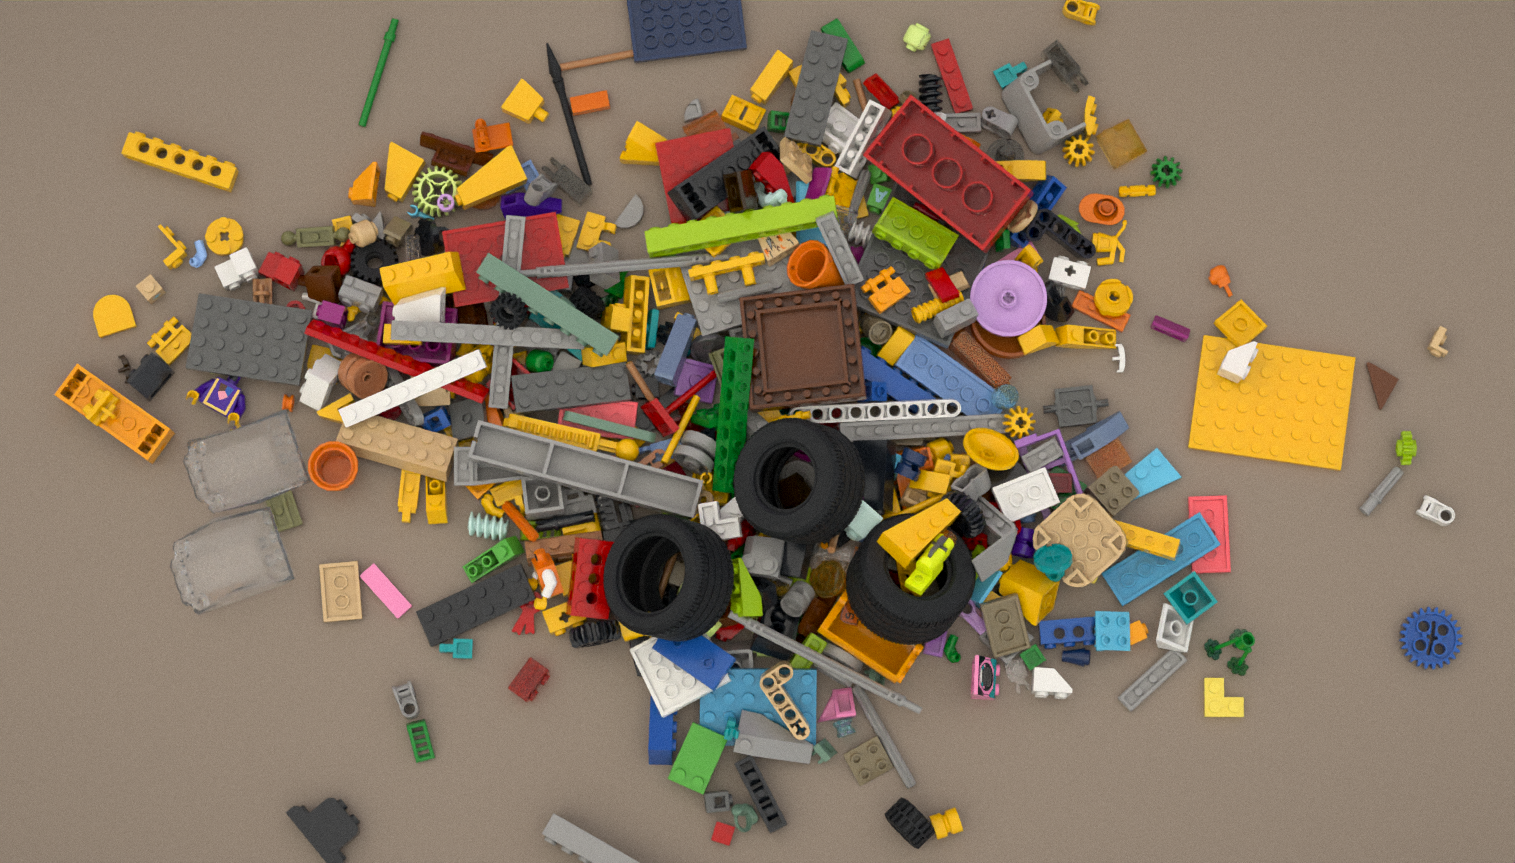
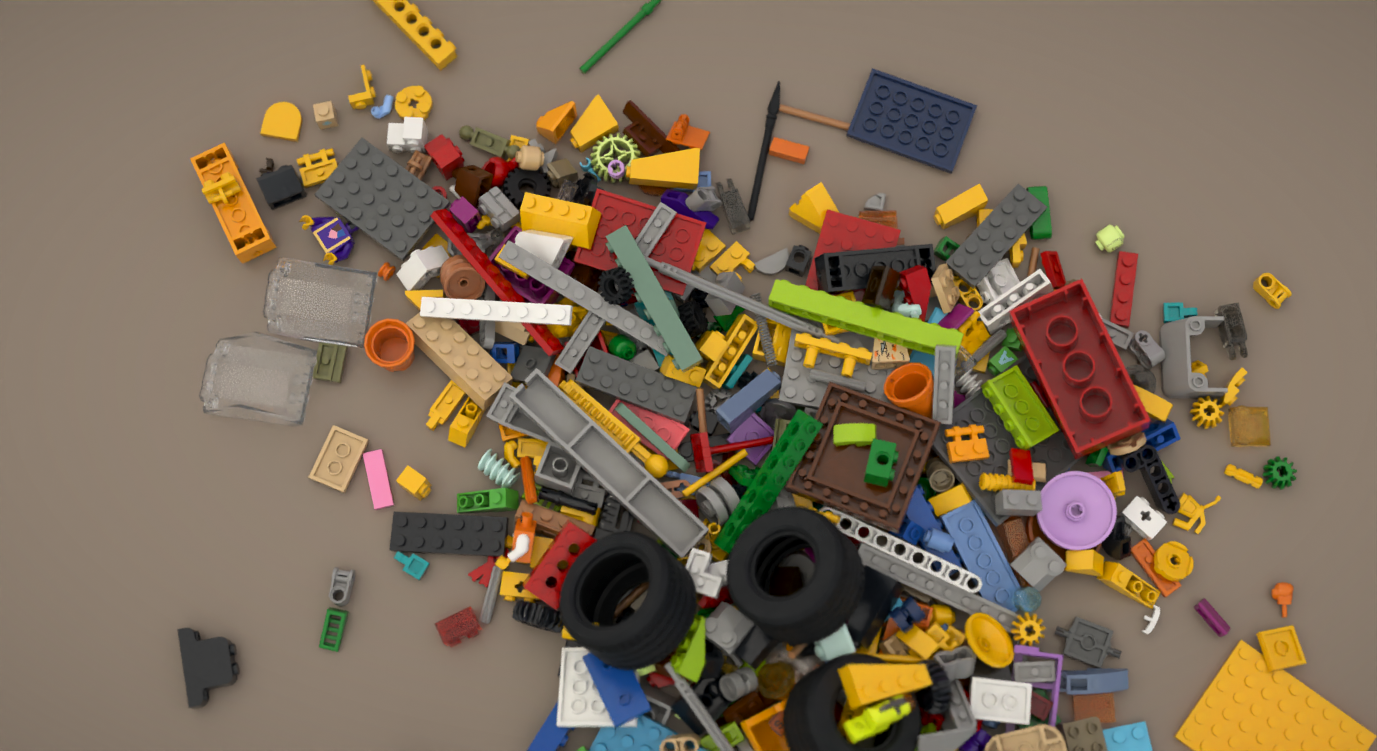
camera: 30 degrees right, 5 degrees down
yellow torso [501,78,549,124] -> none
yellow piece [721,95,766,134] -> none
black piece [919,74,943,112] -> none
orange piece [1079,193,1125,225] -> none
white slope [1217,341,1259,384] -> none
none -> yellow brick [396,465,432,501]
none -> light grey axle [479,566,504,623]
none -> light grey piece [750,293,778,366]
none -> black brick [785,245,812,277]
none -> lime slope [834,423,876,446]
none -> green brick [864,438,899,487]
none -> medium blue brick [923,527,954,553]
none -> light grey slope [1010,536,1067,593]

